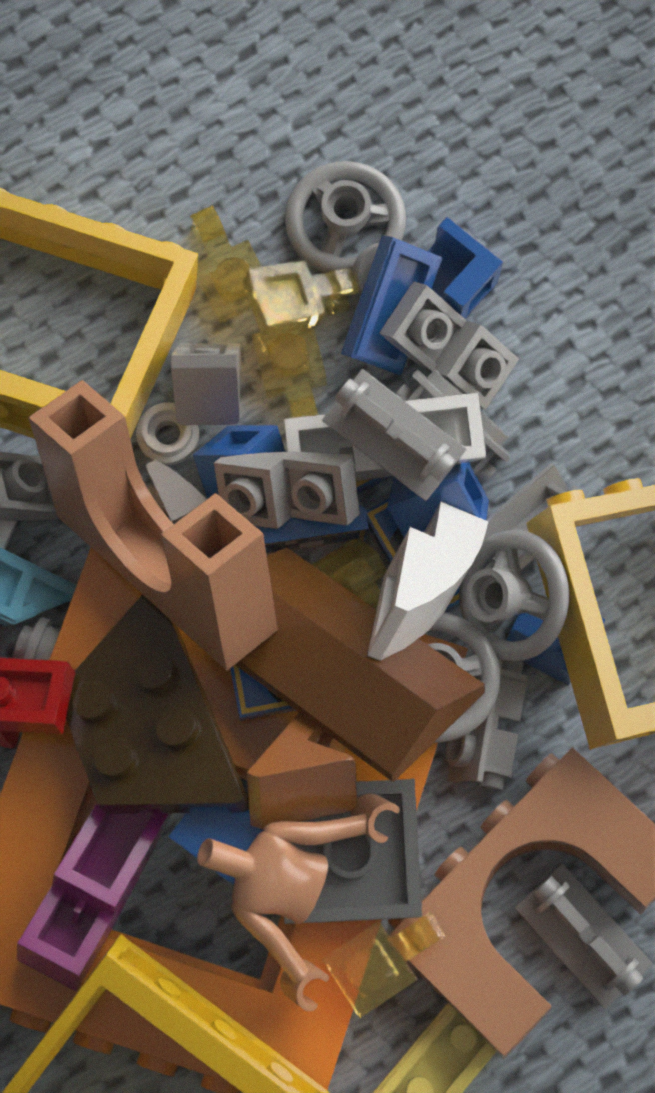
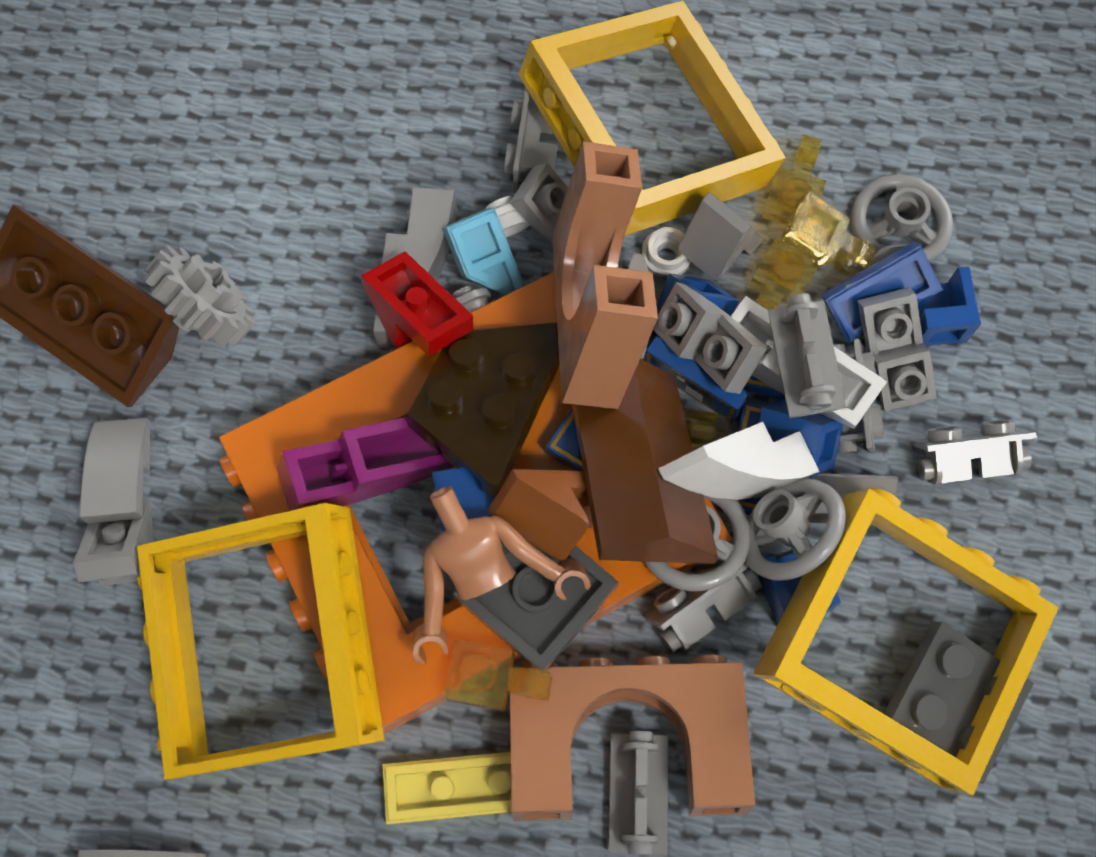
camera: 45 degrees right, 5 degrees down
none -> hinge [911,420,1037,485]

